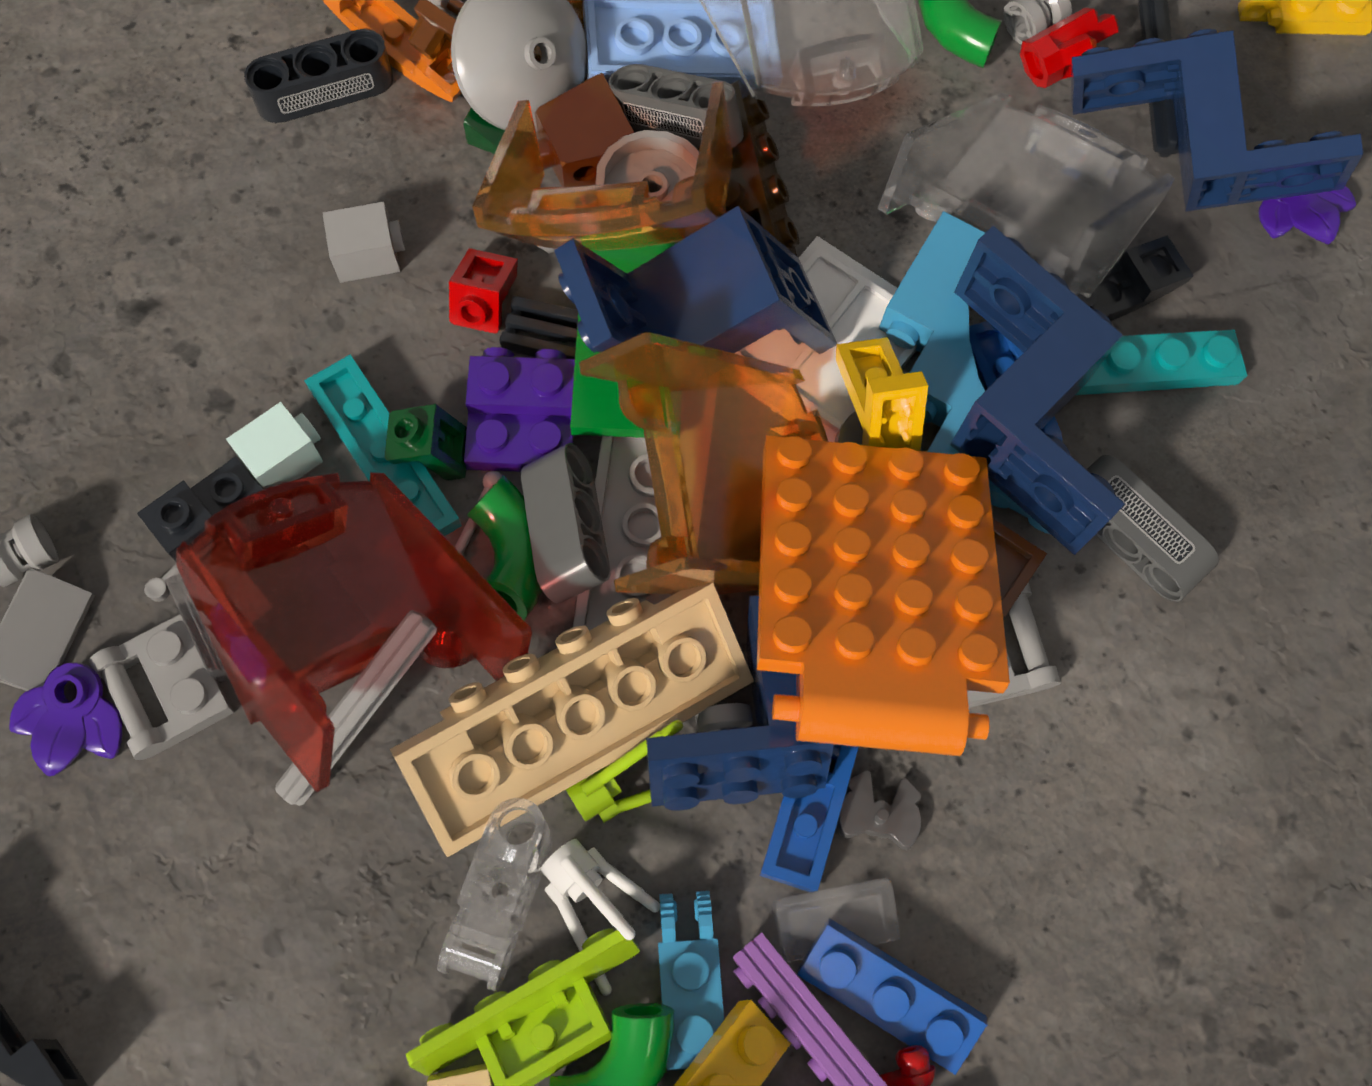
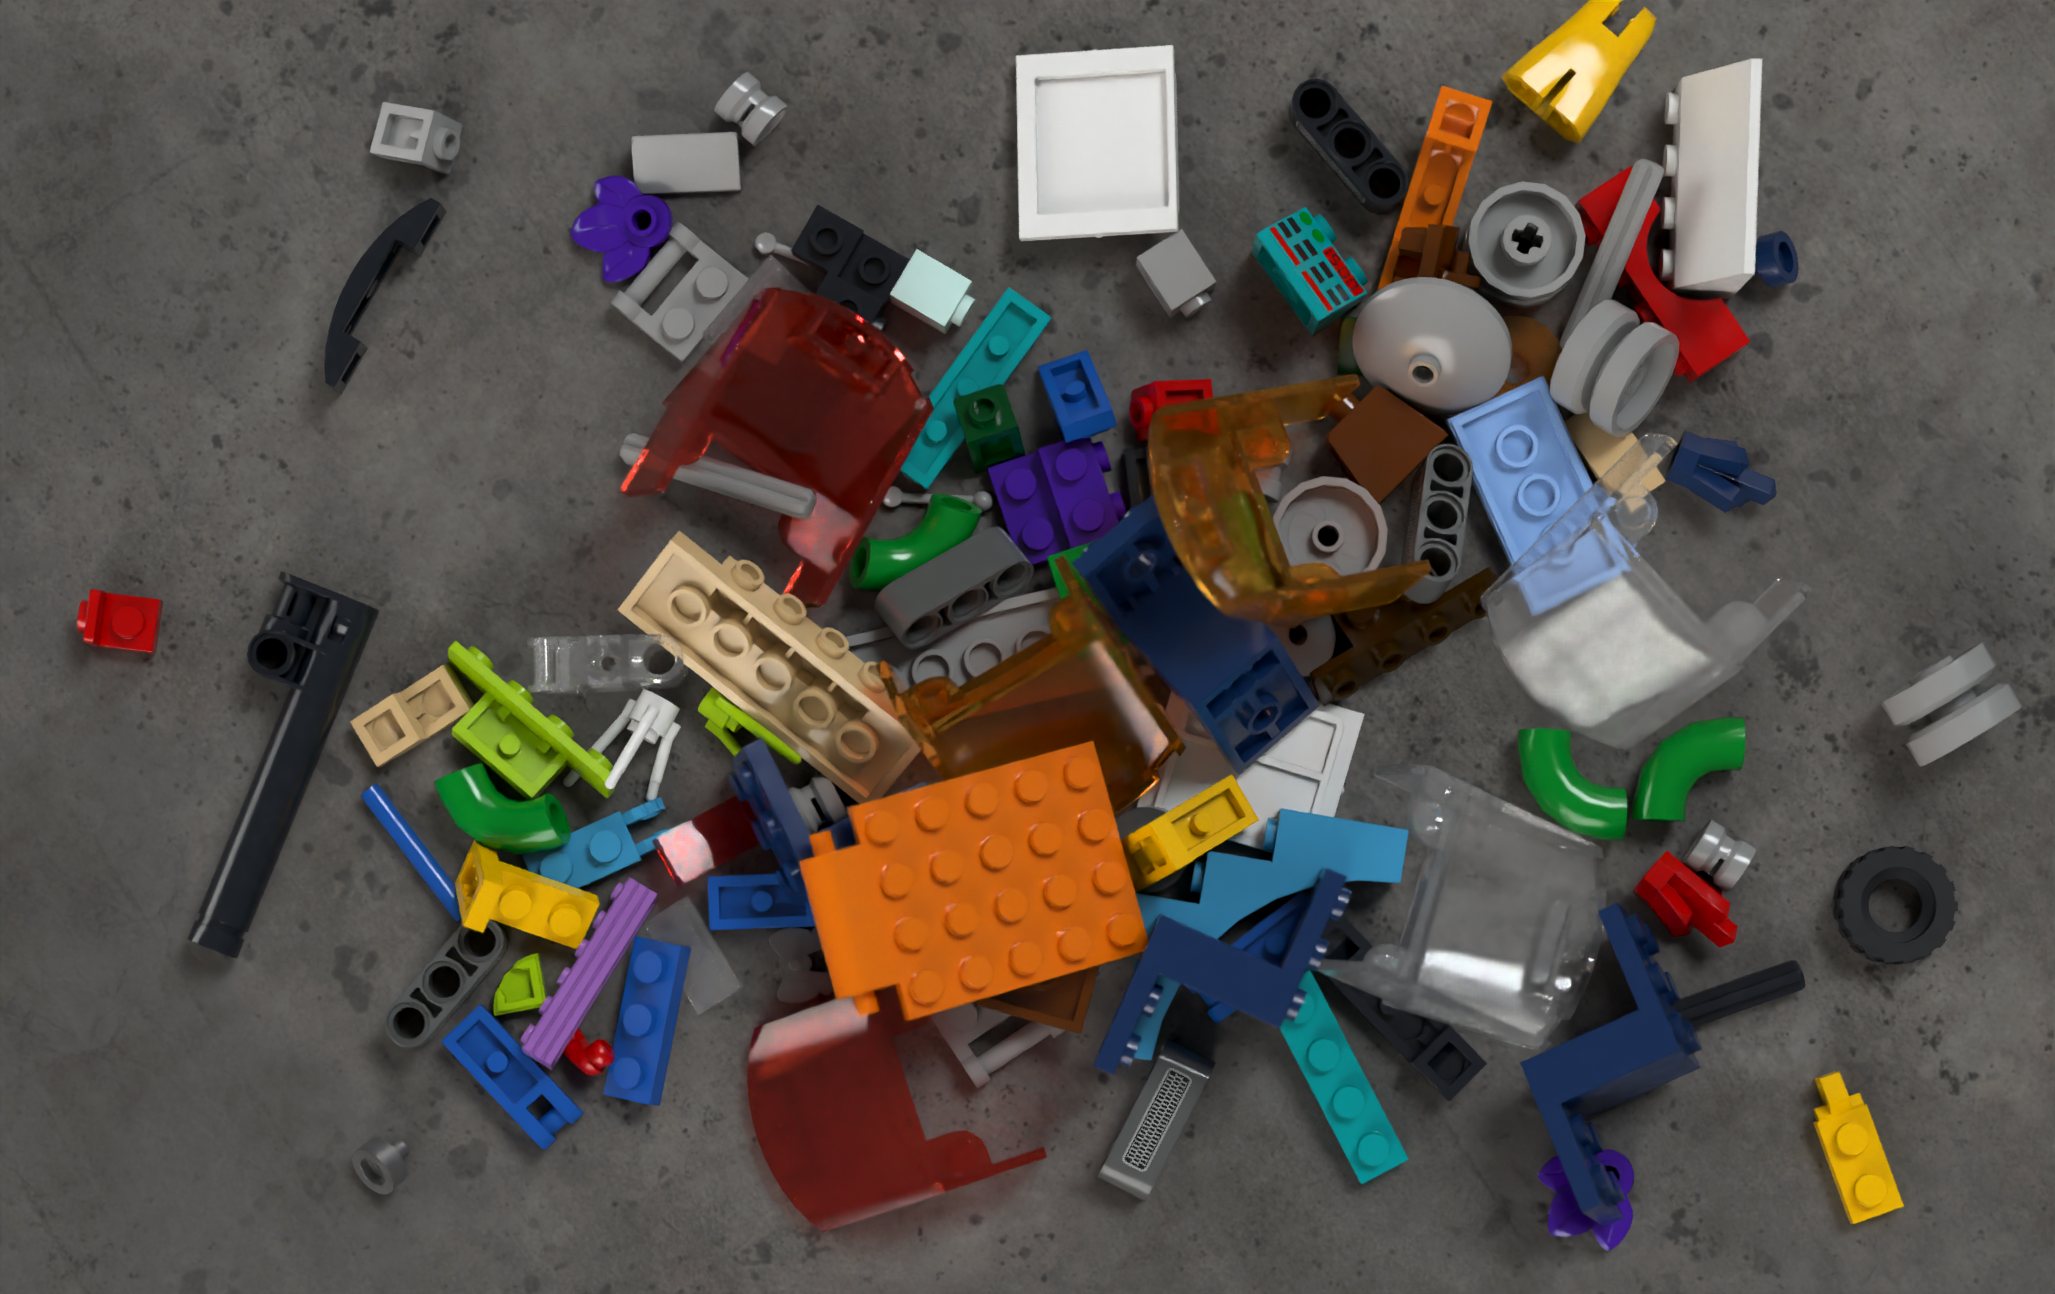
camera: 70 degrees right, 15 degrees up
none -> clear red tile [652,796,760,888]
none -> clear red windscreen [747,984,1047,1232]
none -> white piece [1016,45,1179,241]
none -> blue slope [1037,350,1117,443]
none -> teal slope [1251,207,1368,337]
none -> green cylinder [1518,728,1627,841]

